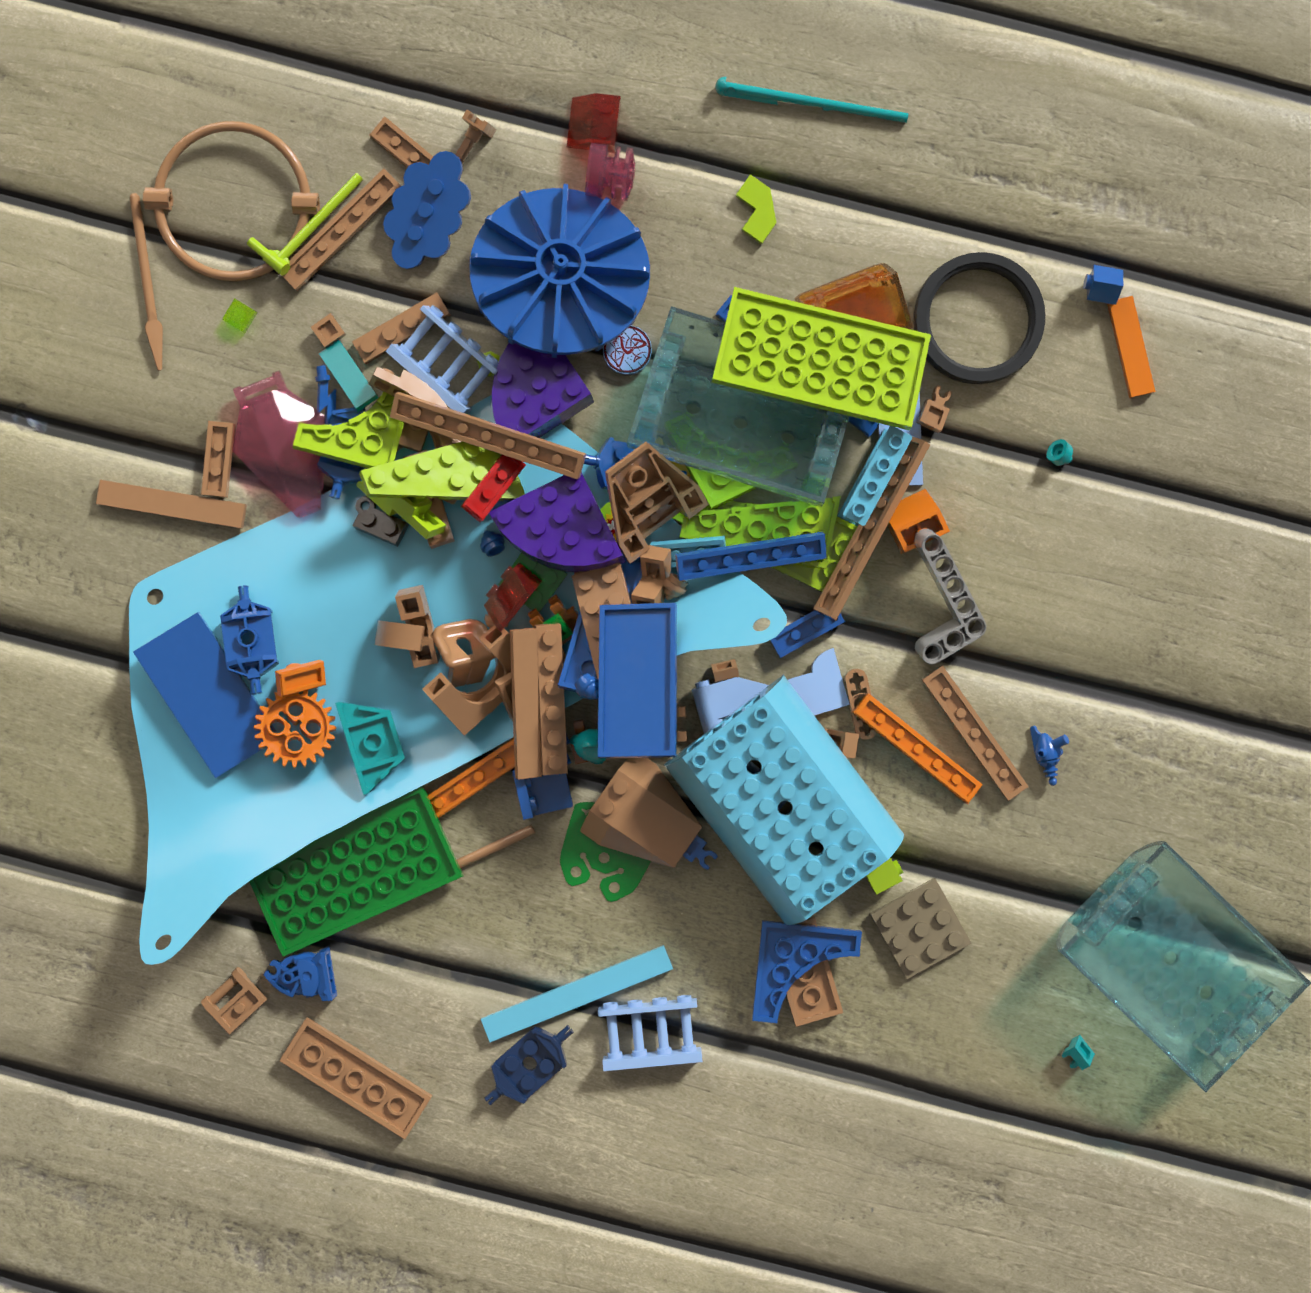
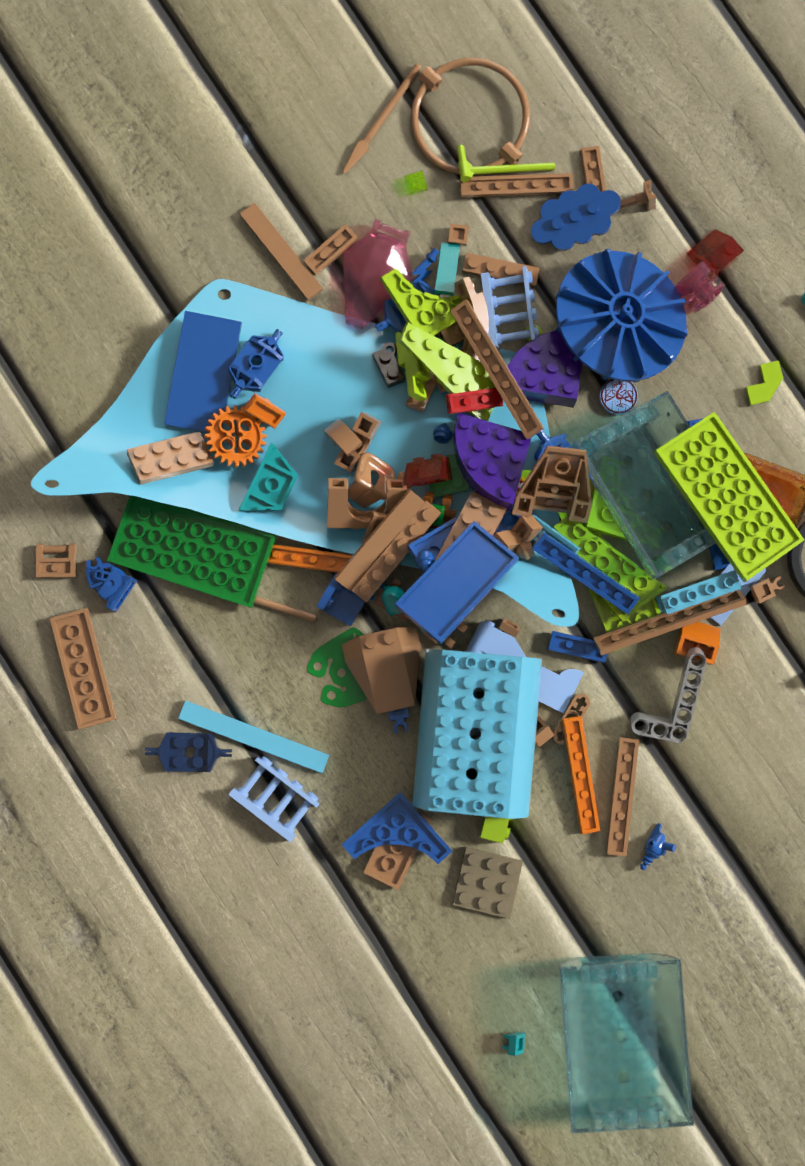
camera: 45 degrees right, 5 degrees down
none -> plate [126,431,214,485]

